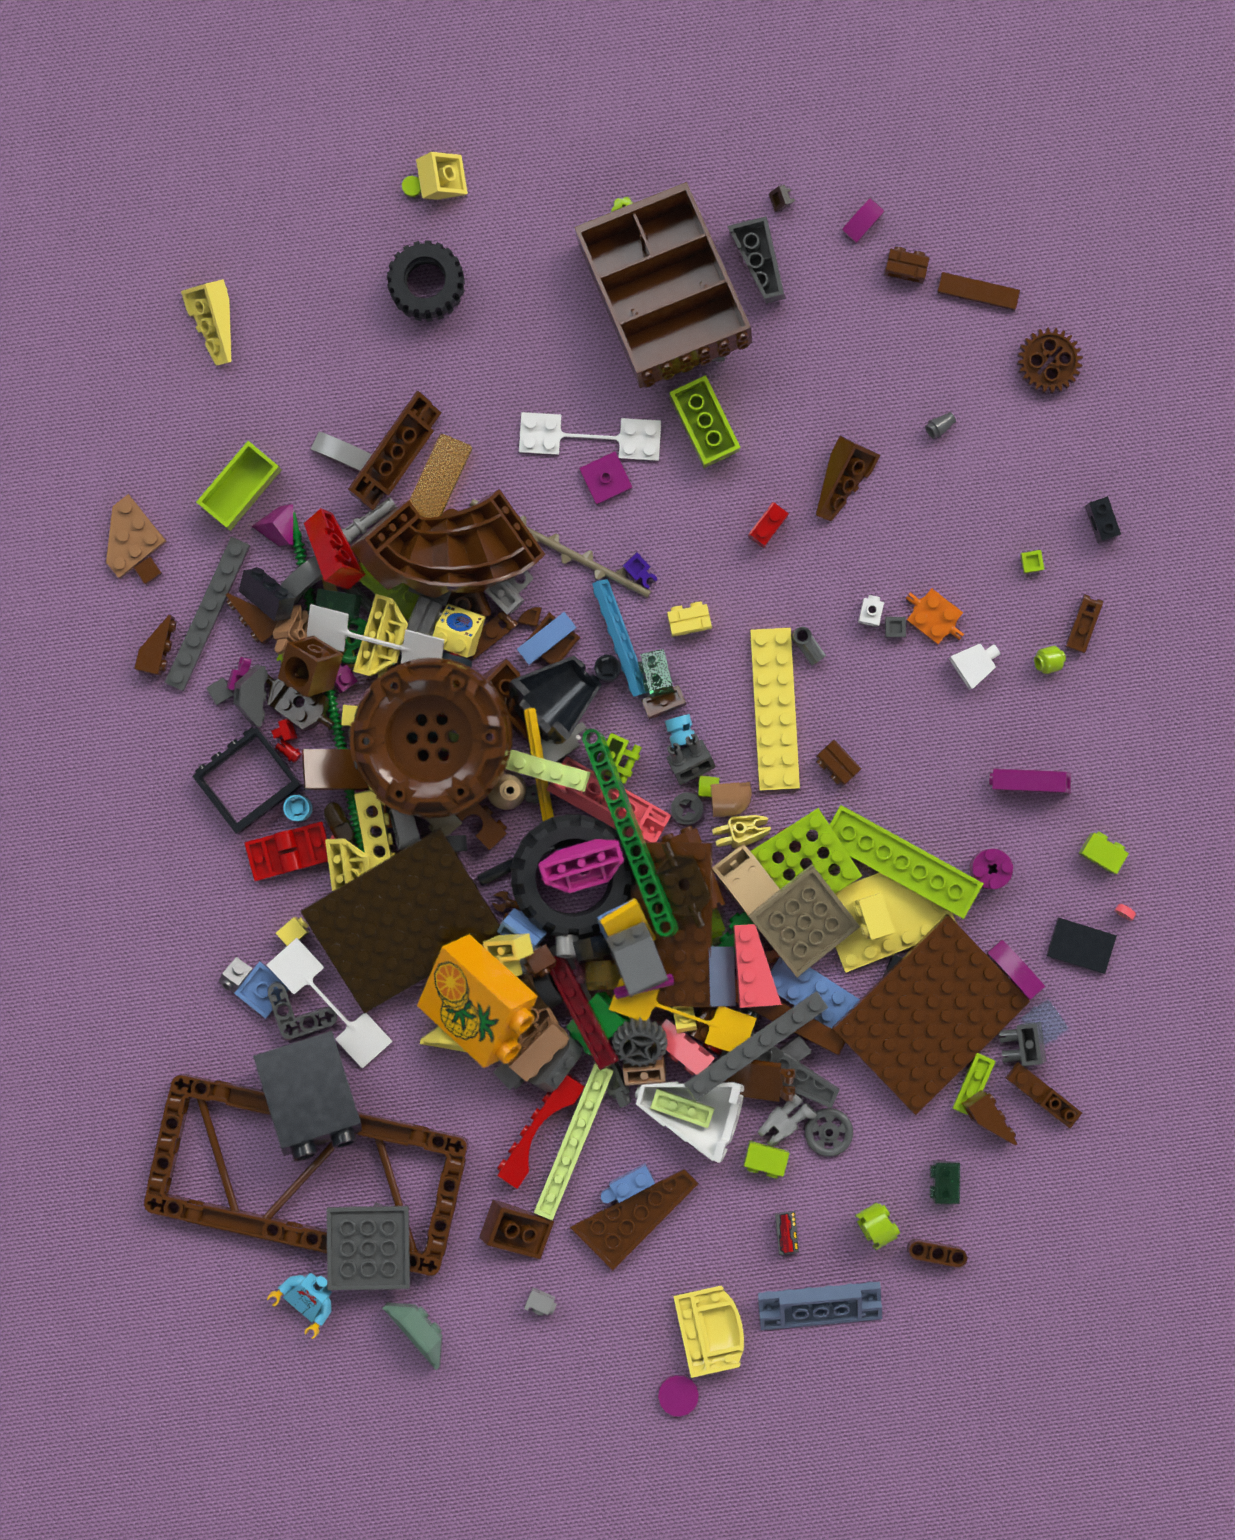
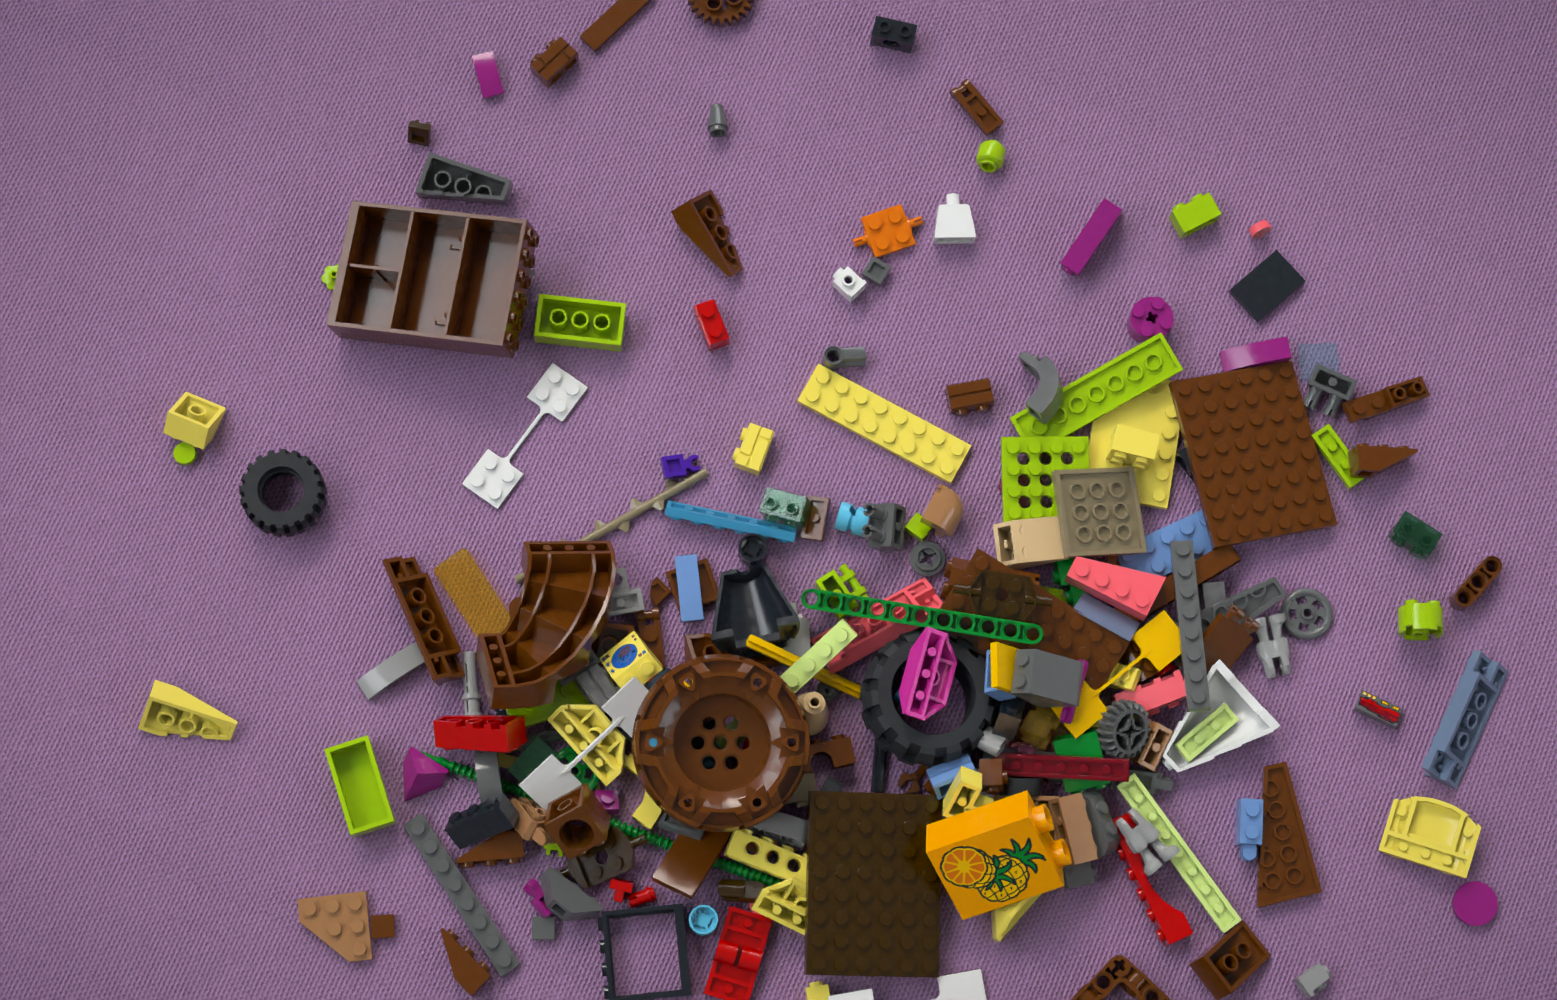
camera: 75 degrees left, 10 degrees down
magenta plate [579,451,633,505] -> none
light yellow hinge [712,815,771,849] -> none
lime brick [743,1140,790,1179] -> none
lime plate [1020,550,1045,574] -> none
none -> dark grey arch [1018,351,1063,425]
none -> light grey piece [1116,808,1180,876]

